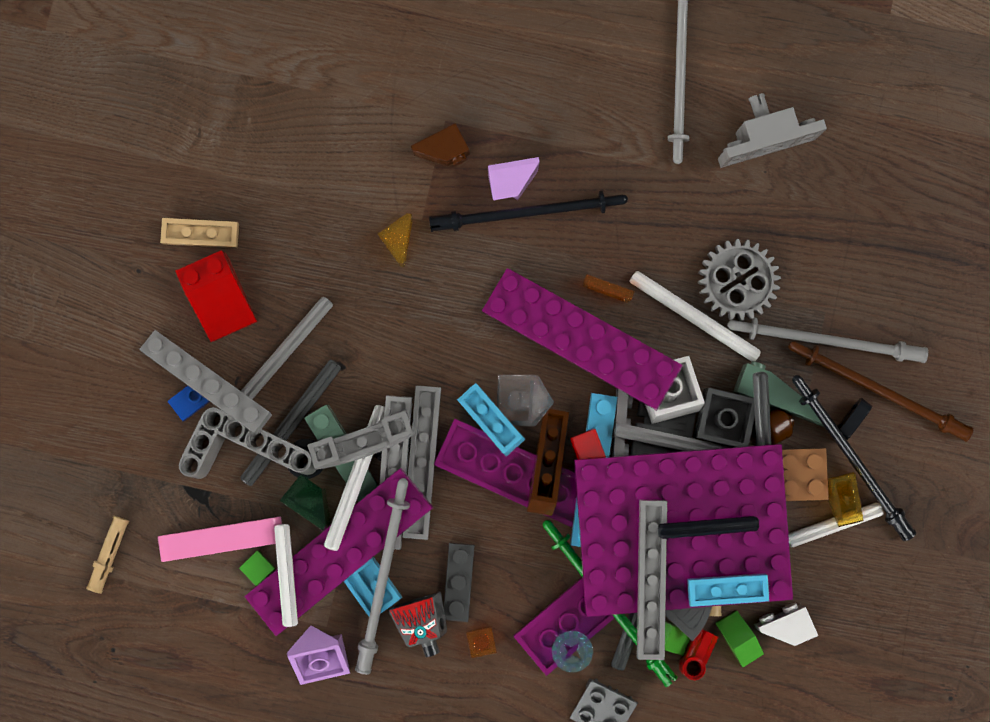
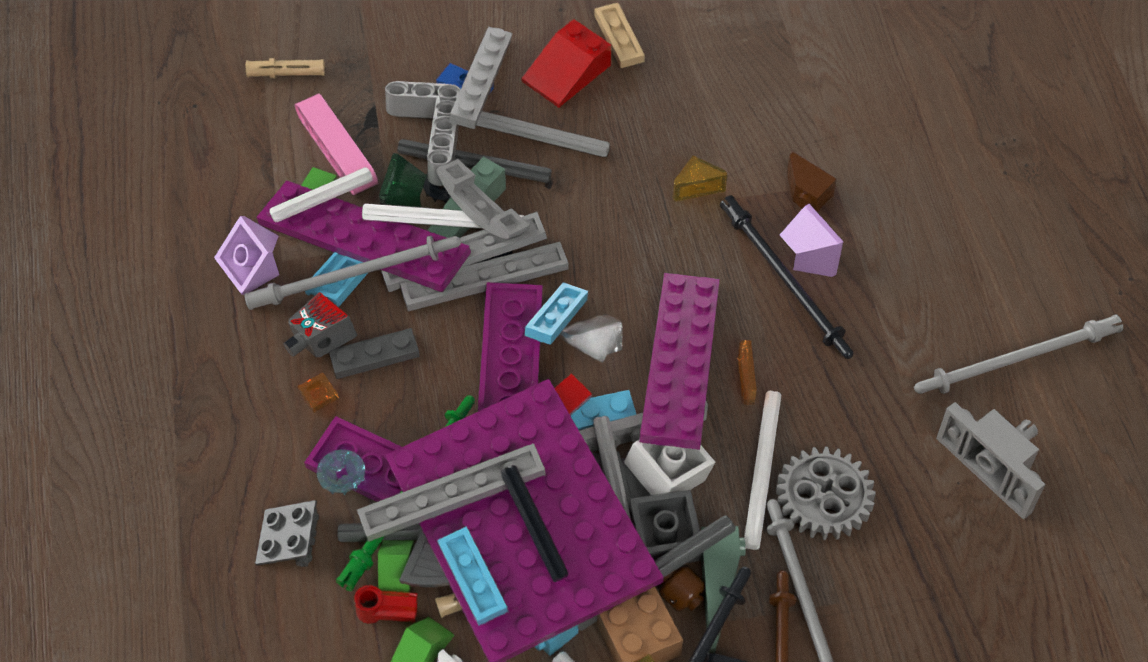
camera: 70 degrees right, 30 degrees down
reddish brown slope [527,408,569,516] -> none

